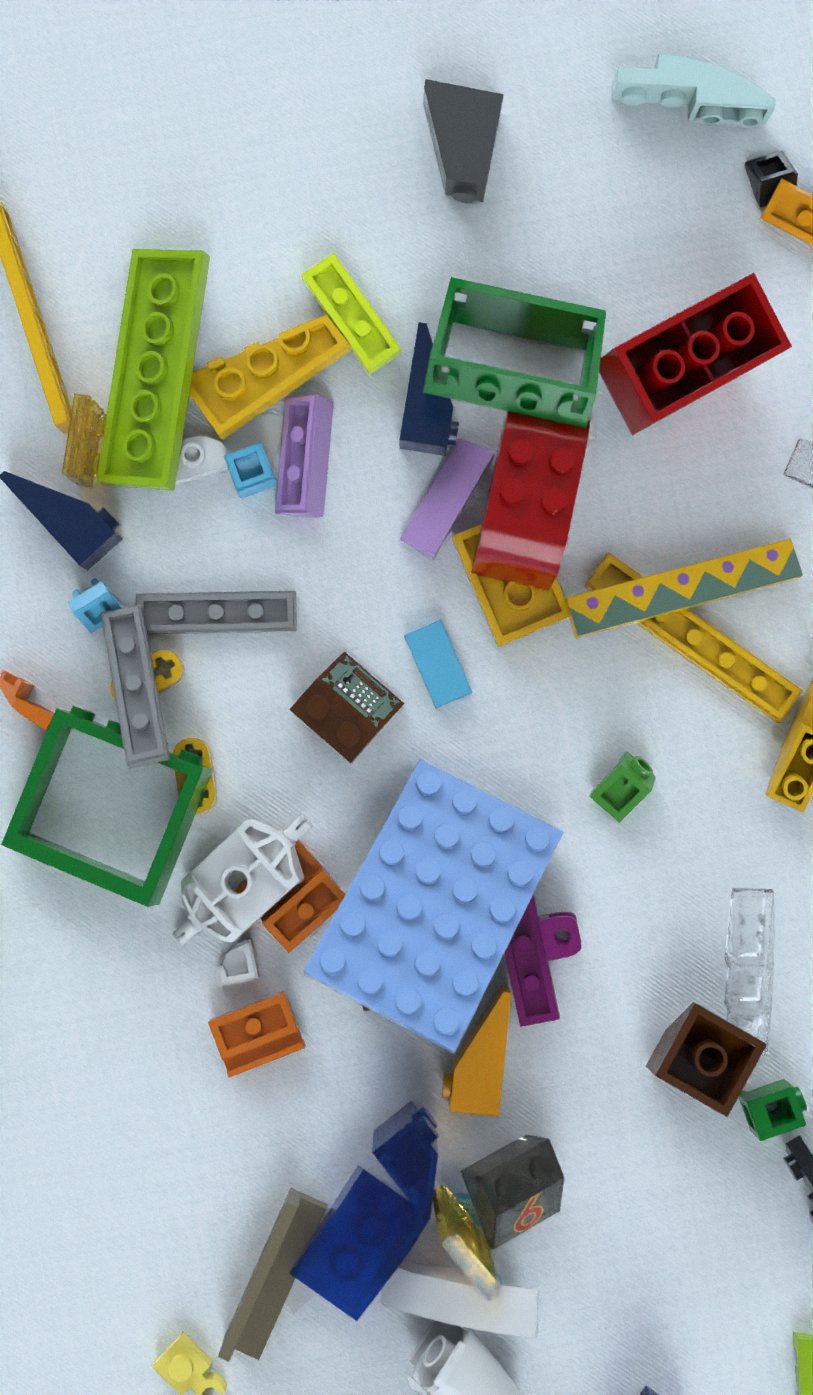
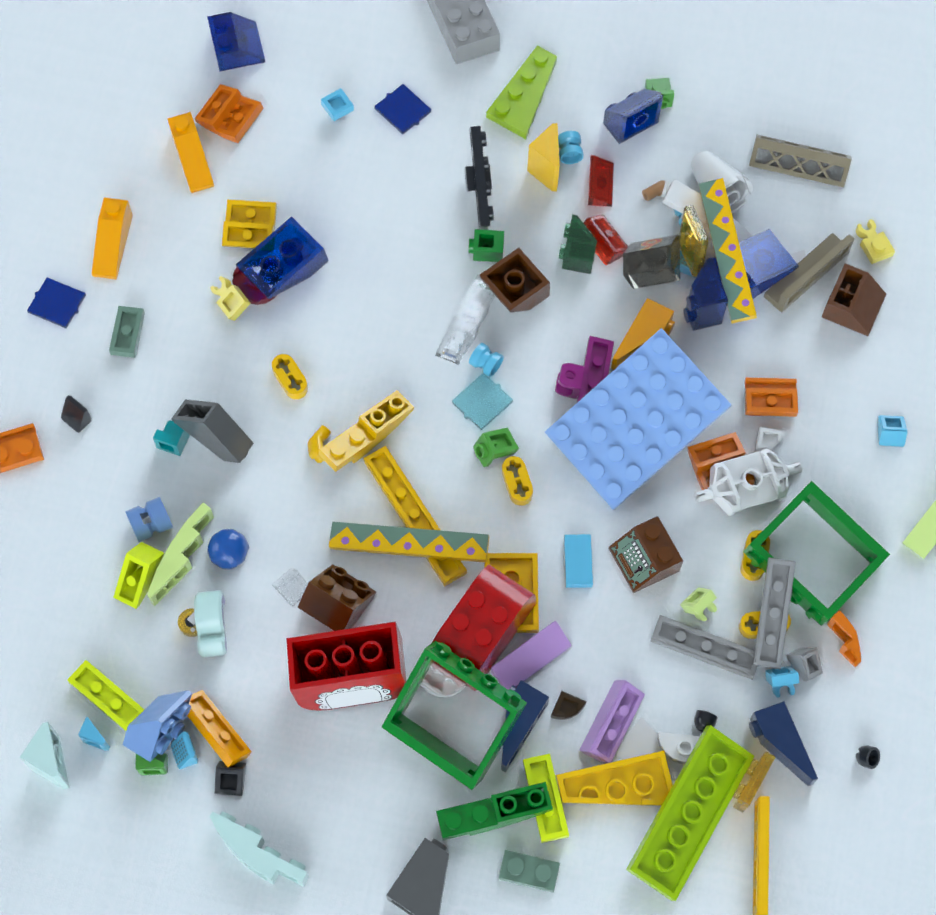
camera: 150 degrees left, 20 degrees down
medium azure slope [224,442,277,498] -> none
none -> reddish brown slope [297,564,376,631]
none -> green slope [436,782,553,840]
none -> clear light blue piece [452,373,513,430]
none -> medium azure wheel [469,342,504,377]
none -> sand green plate [498,850,560,893]
none -> yellow beam [502,456,533,506]
none -> yellow slope [527,123,560,191]
none -> dark brown tile [551,691,587,720]
none -> medium azure wheel [558,131,584,164]
none -> clear green slope [559,214,597,274]
none -> clear red slope [579,215,631,265]
none -> clear red slope [588,155,614,207]
none -> medium nougat arm [642,180,671,201]
none -> yellowish green tile [680,587,717,621]
none -> black hinge [694,710,718,732]
none -> tile [699,178,757,324]
none -> light grey slope [786,647,823,681]
none -> reddish brown slope [821,263,887,336]
none -> medium azure slope [878,415,908,447]

